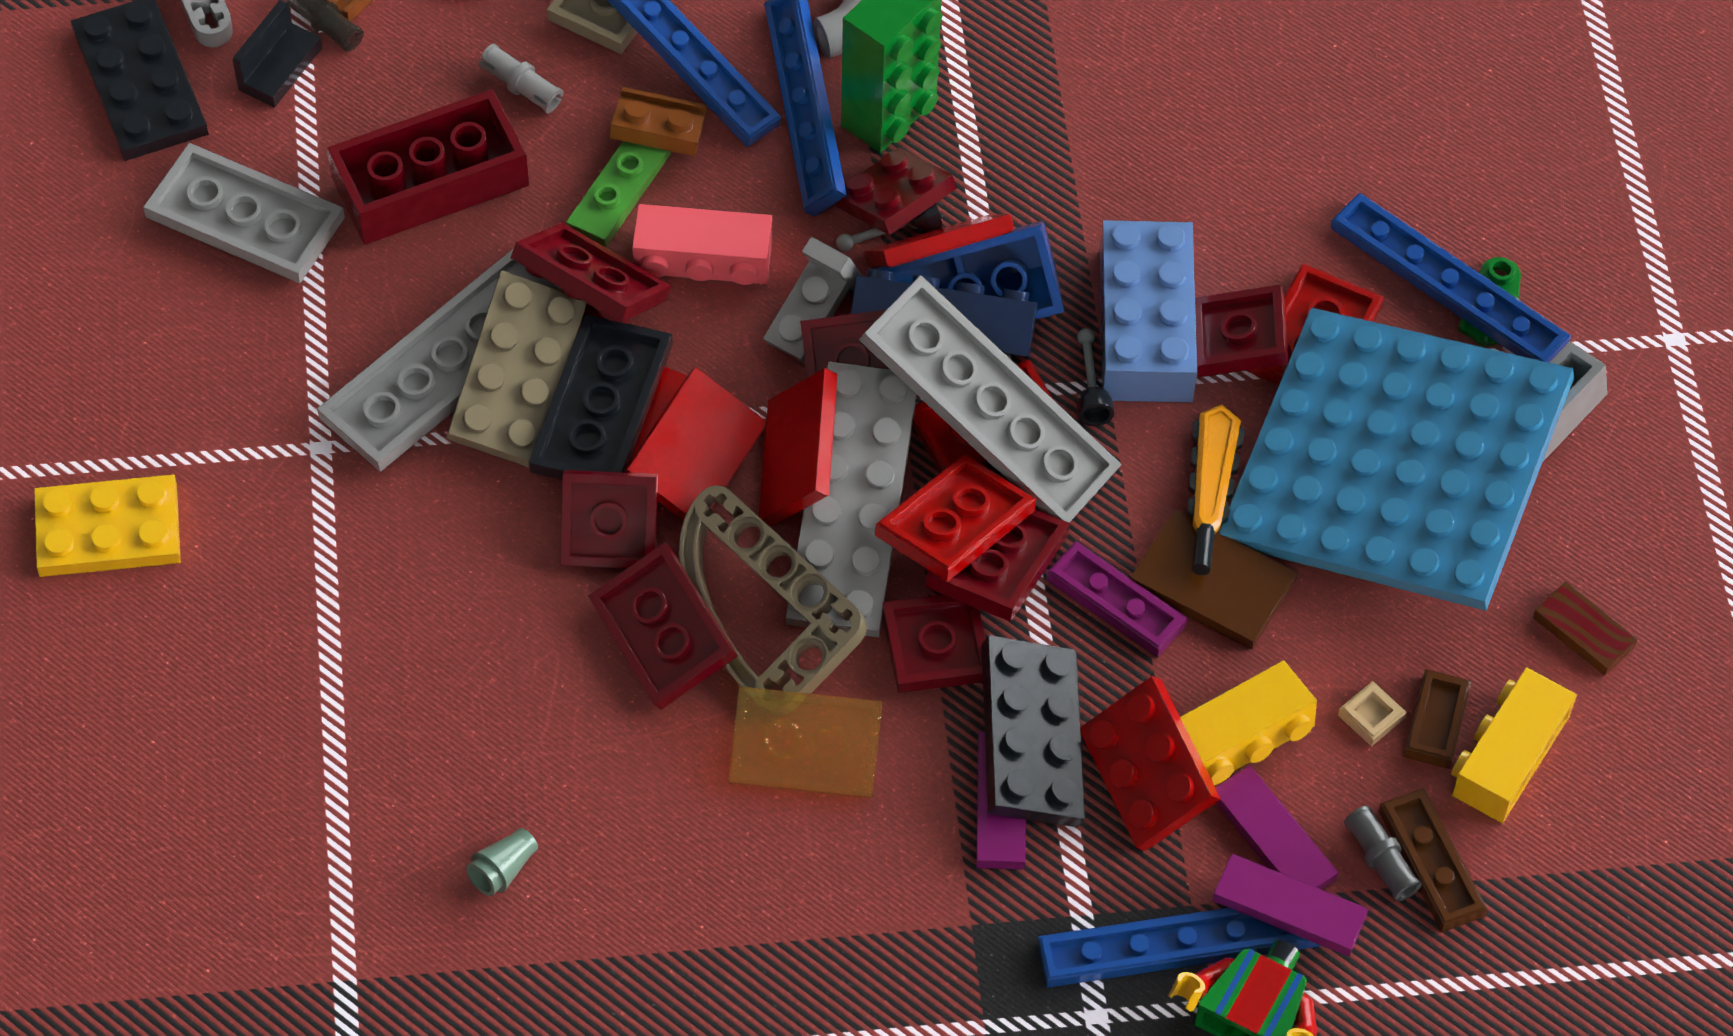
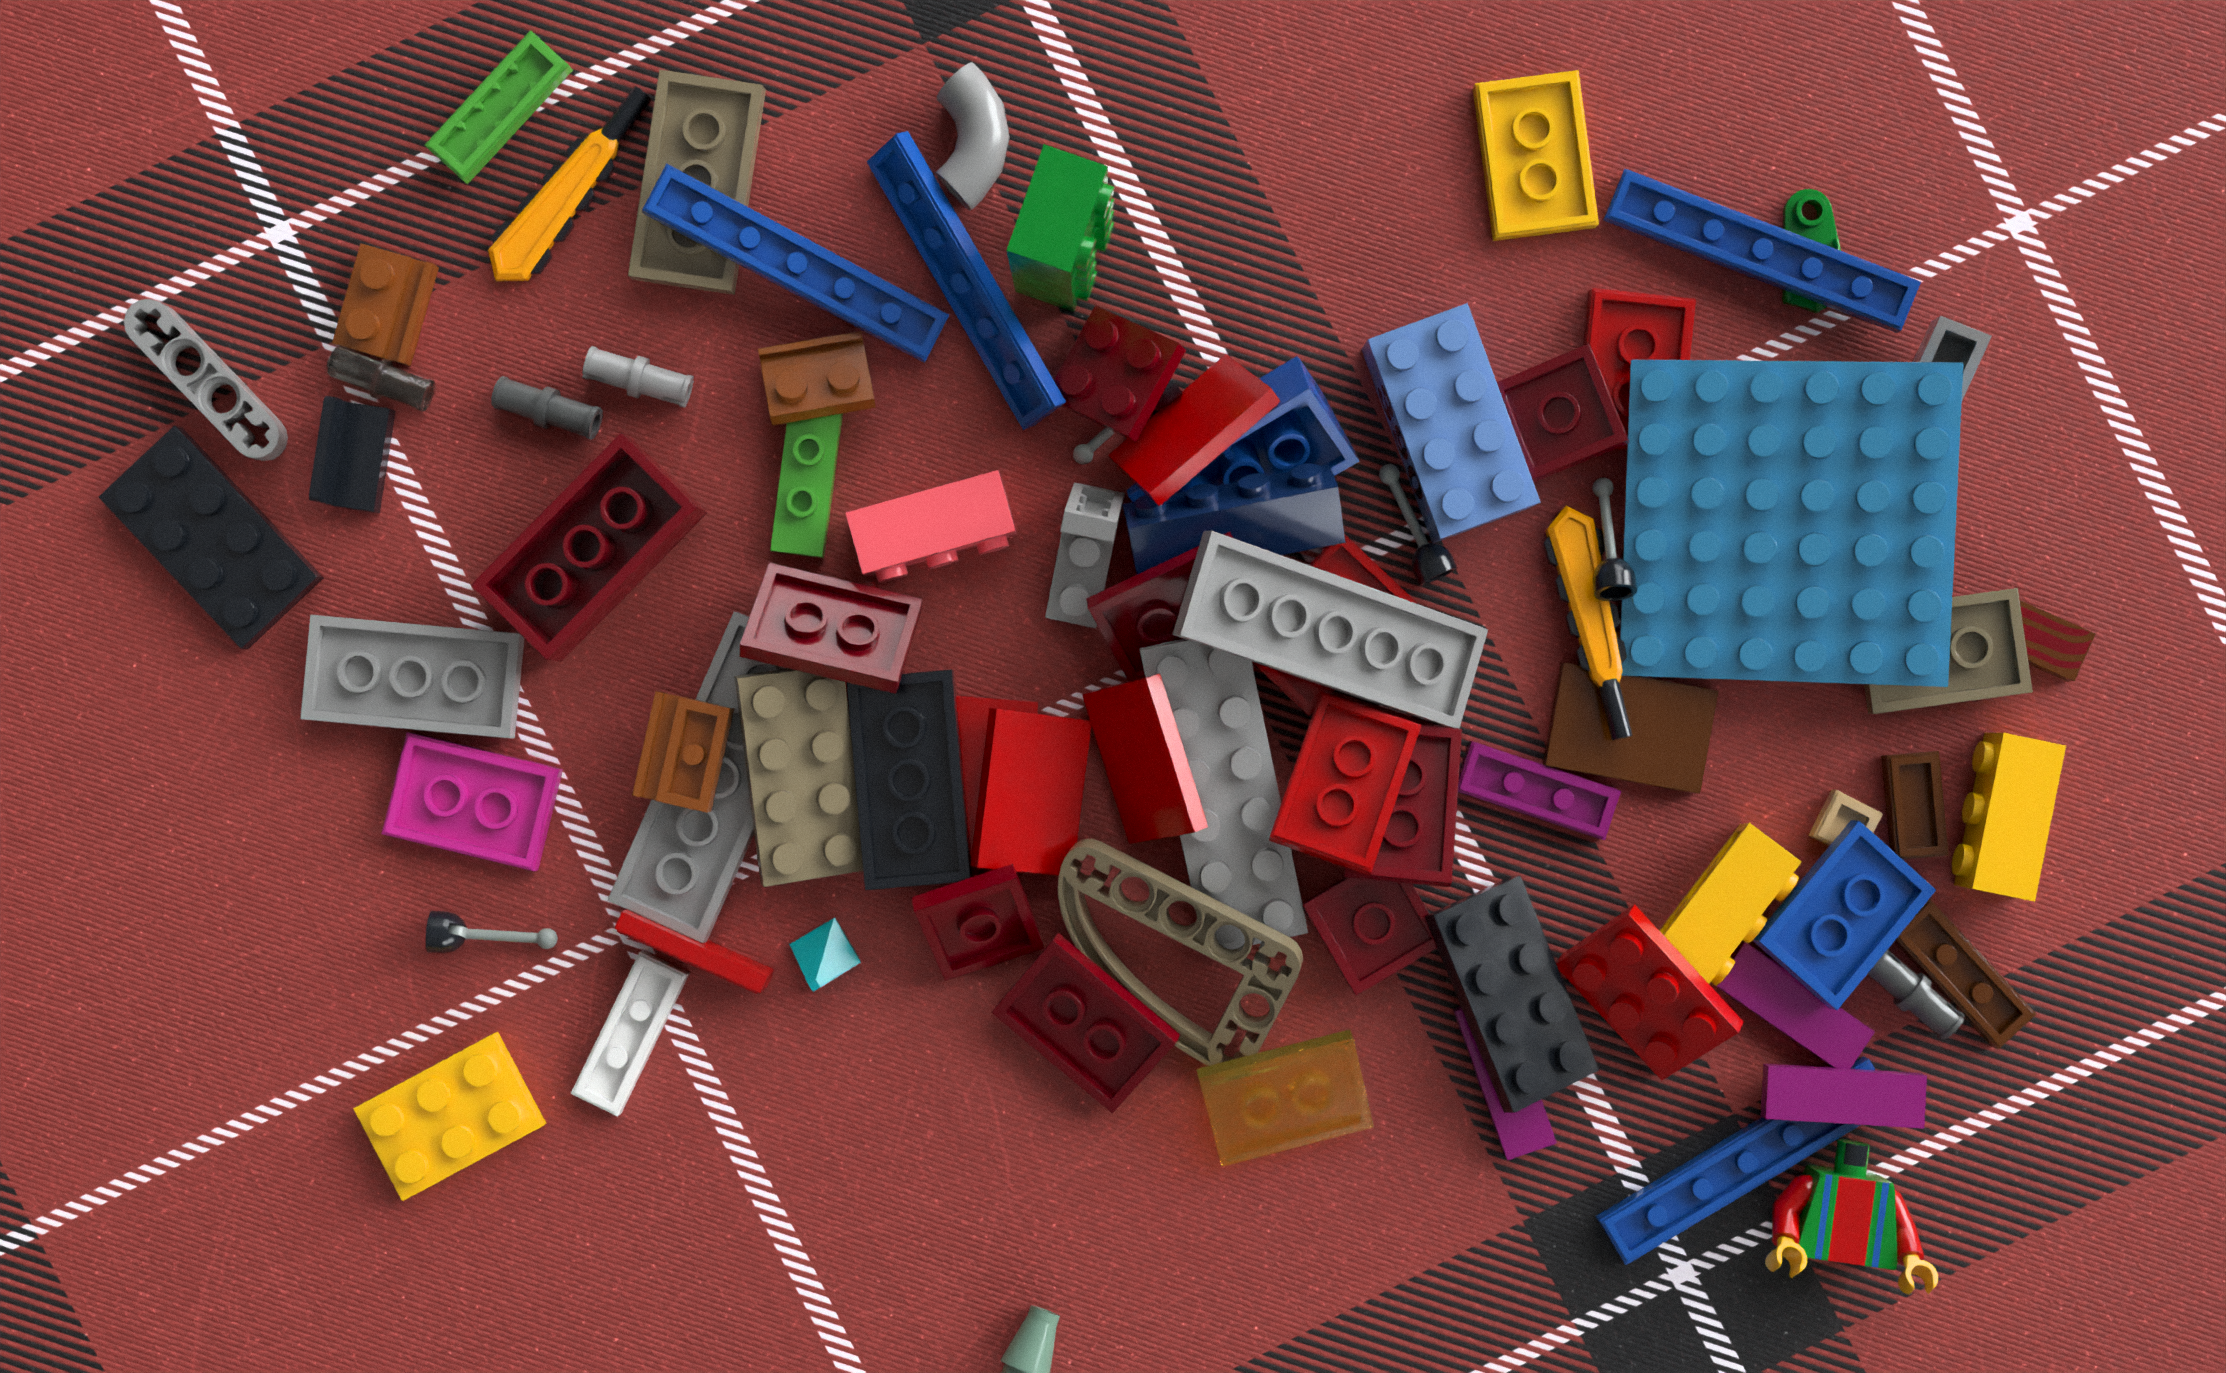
camera: 20 degrees left, 30 degrees up
none -> dark pink tile [382,732,563,871]
none -> hinge [426,911,558,953]
none -> dark grey pin [491,376,603,440]
none -> white tile [571,950,690,1117]
none -> red tile [614,909,775,994]
none -> dark orange plate [632,691,735,813]
none -> teal slope [789,917,861,992]
none -> yellow tile [1473,70,1599,241]
none -> black hinge [1592,478,1637,601]
none -> blue plate [1753,820,1936,1010]
none -> dark tan plate [1864,588,2033,714]

